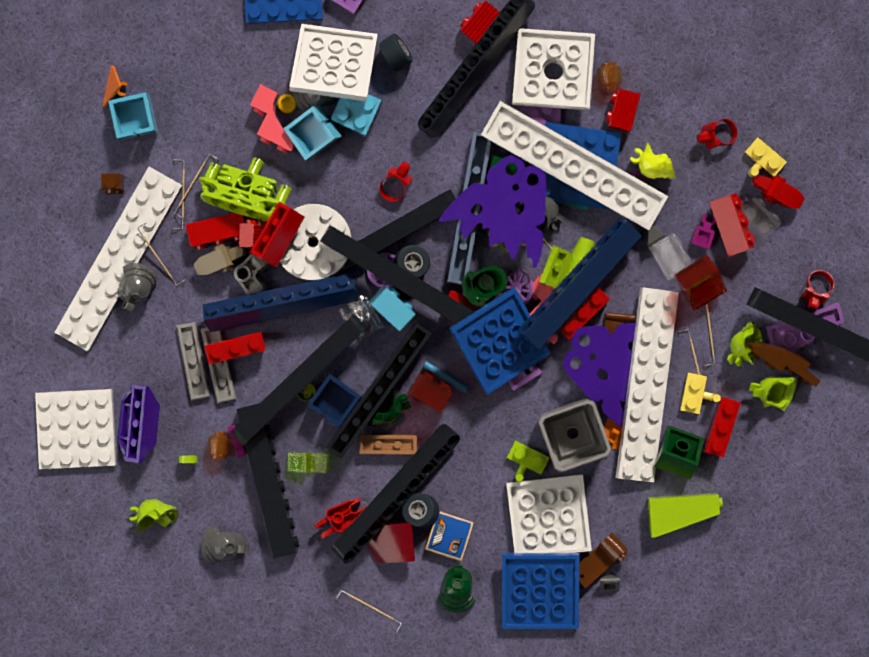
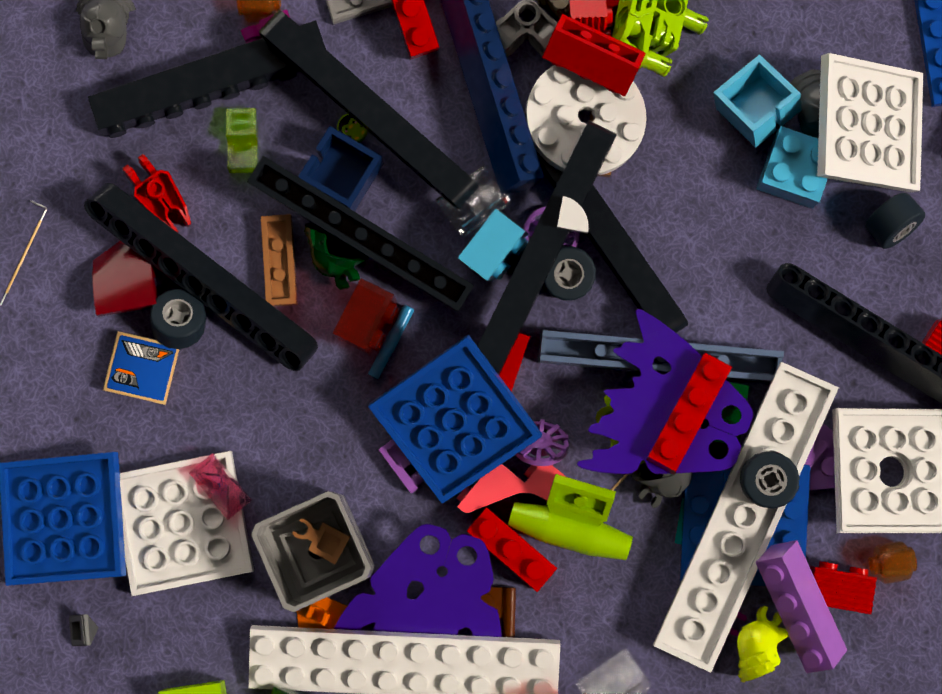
camera: 85 degrees right, 5 degrees down
coral arch [250,84,295,154] -> none
yellow tile [277,94,297,114] -> none
red piece [379,162,413,202] -> none
dark green helmet [437,564,476,613] -> none
dark green helmet [462,266,507,306] -> none
lime plate [507,440,550,482] -> none
dark blue brick [517,218,641,350] -> none
reddish brown door [579,532,628,589] -> none
dark grey slope [640,225,665,246] -> none
none -> clear pink slope [189,453,252,520]
none -> medium nougat plate [292,518,350,565]
none -> white tile [557,196,588,234]
none -> red plate [646,353,732,475]
none -> black wheel [740,452,800,509]
none -> medium lavender brick [755,540,847,673]

